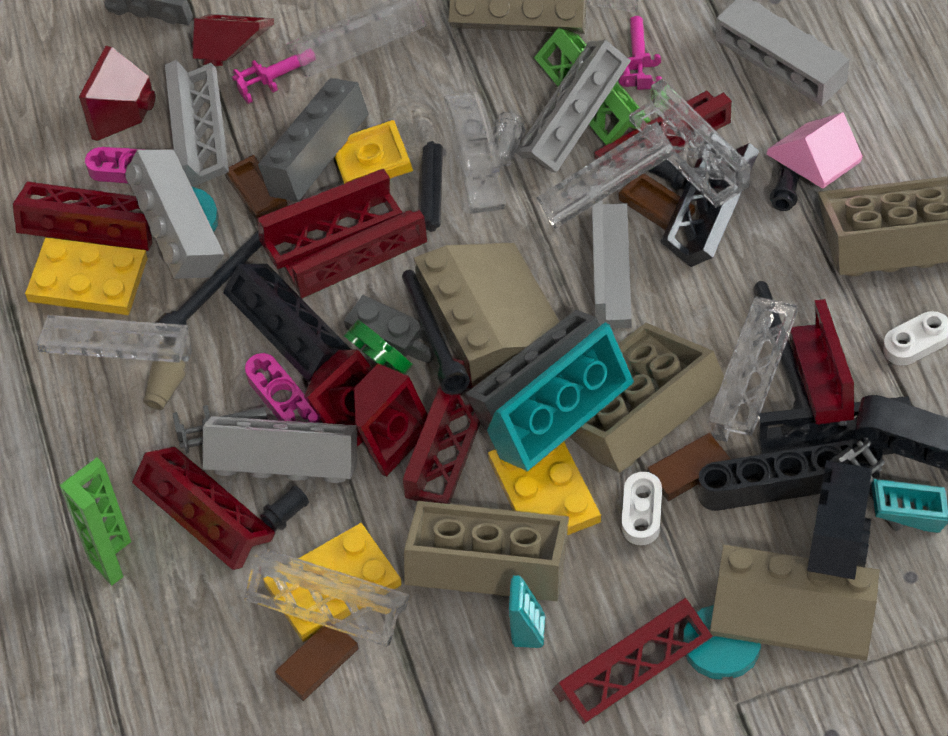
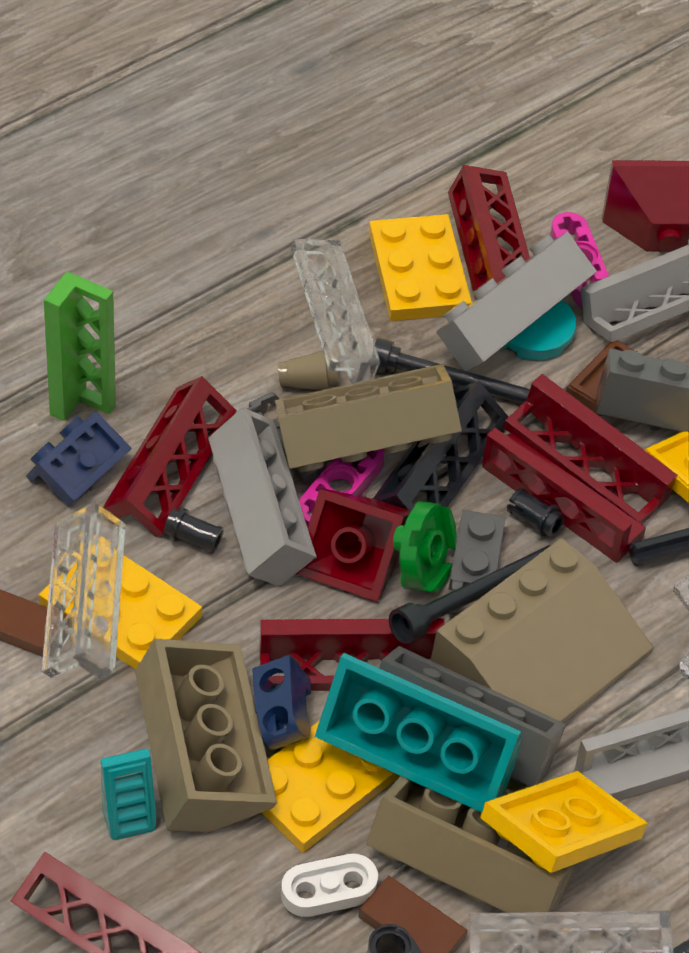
camera: 60 degrees right, 5 degrees down
dark red slope [354,363,428,477] -> none
none -> dark blue bracket [26,411,132,507]
none -> dark blue leg [252,655,311,750]
none -> dark tan slope [275,364,462,472]
none -> yellow plate [480,771,648,873]
none -> black pin [507,488,565,537]

